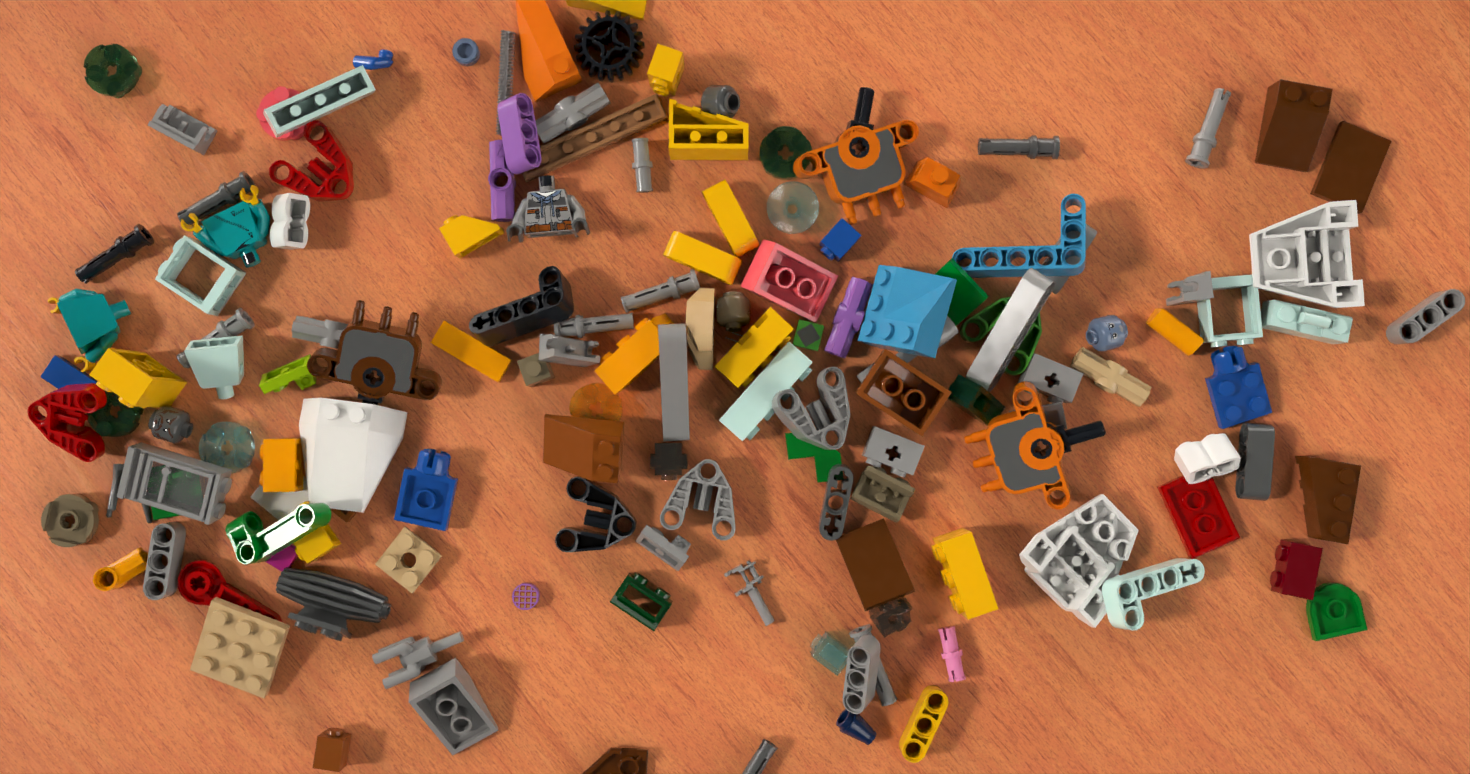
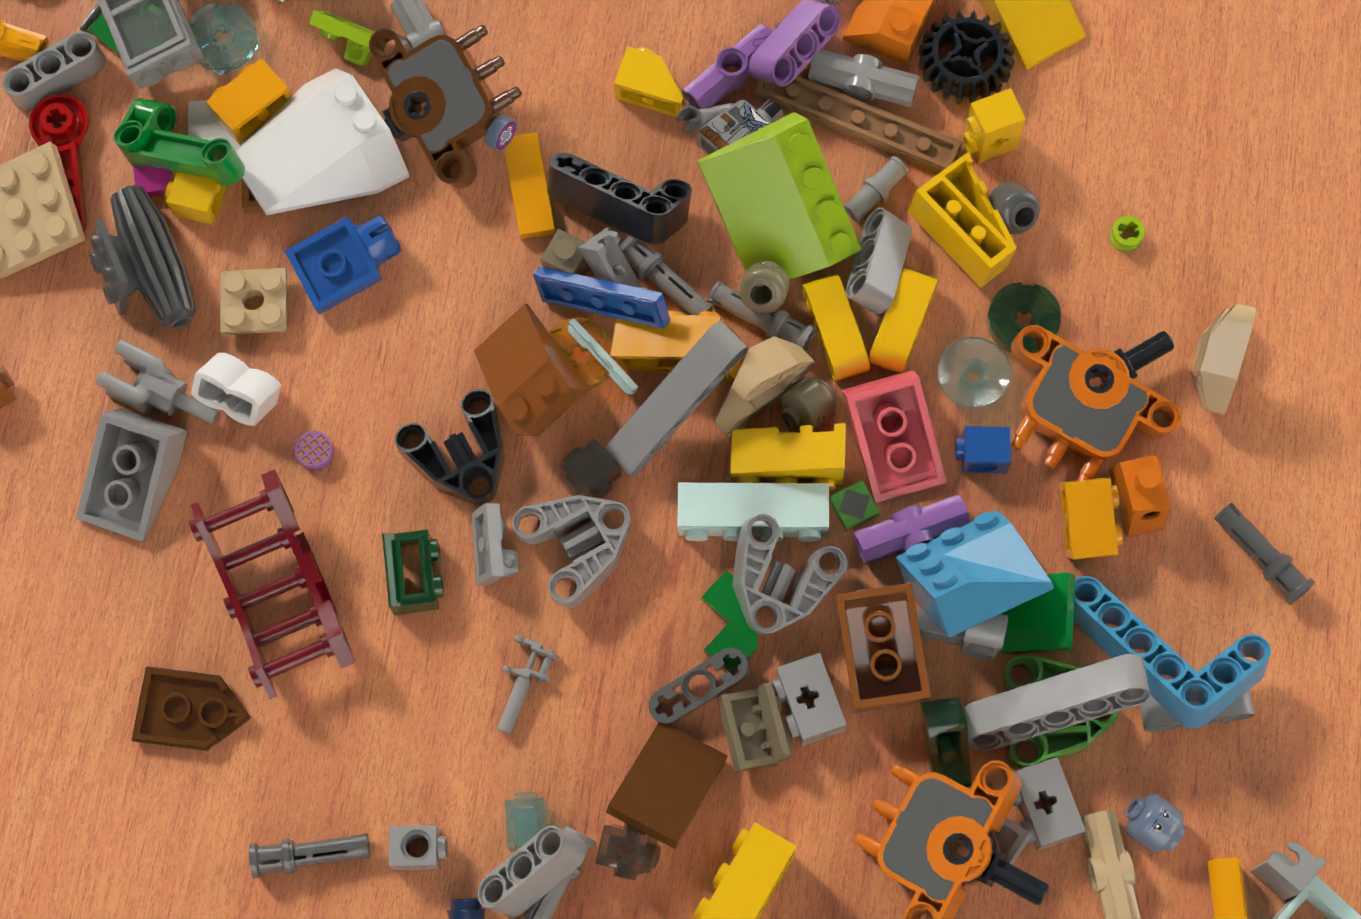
camera: 55 degrees right, 15 degrees down
none -> dark red fence [189,469,355,699]
none -> white brick [191,353,281,426]
none -> light grey brick [389,825,448,870]
none -> sand blue tile [485,114,517,152]
none -> blue tile [533,266,671,329]
none -> light aqua piece [568,318,638,395]
none -> lime slope [697,112,862,279]
none -> dark tan head [740,261,790,314]
none -> light grey beam [846,208,912,315]
none -> light orange brick [1059,478,1123,560]
none -> lime bush [1109,216,1145,252]
none -> tan connector [1192,303,1256,415]

